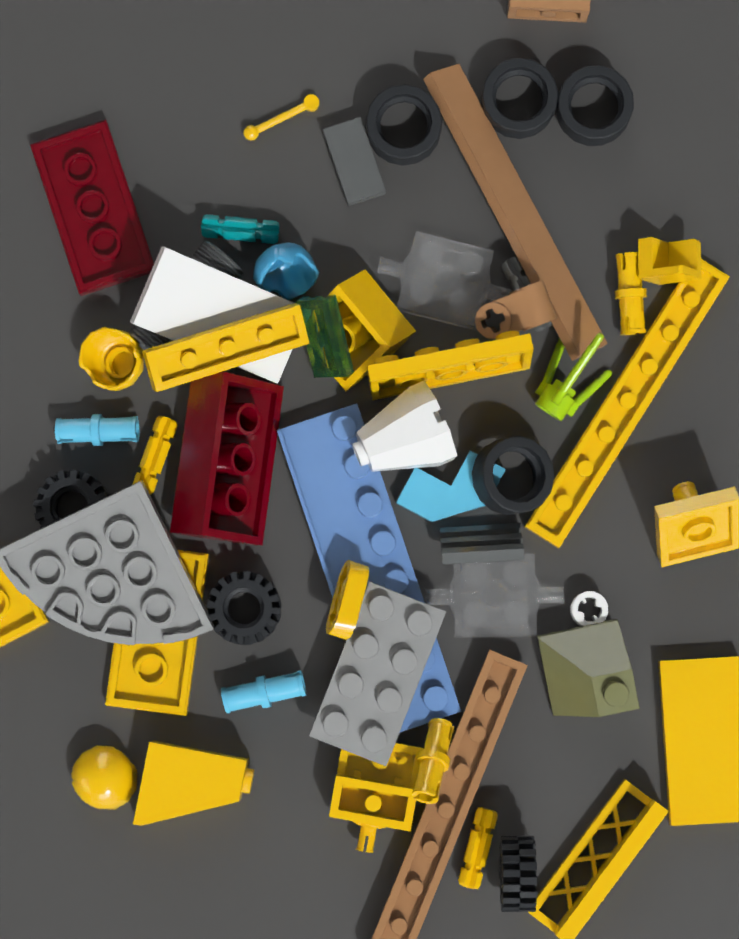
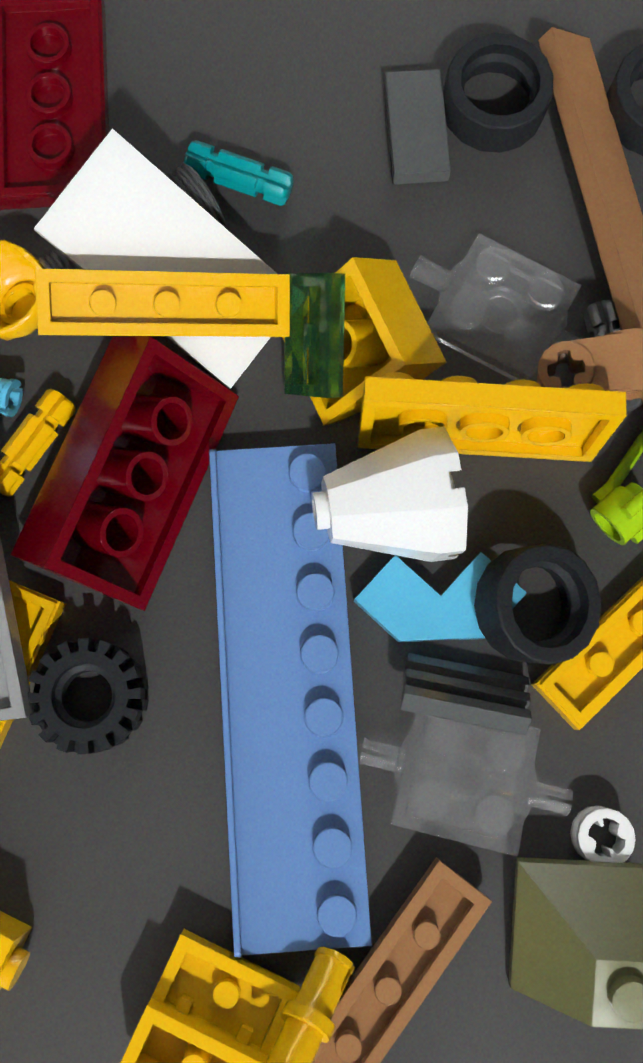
camera: 10 degrees right, 5 degrees down
medium azure pin [221,670,307,713] -> none
yellow hinge [243,94,319,141] -> none
dark azure hair [253,242,319,300] -> none
light grey plate [309,582,446,766] -> none
yellow beam [326,560,369,640] -> none

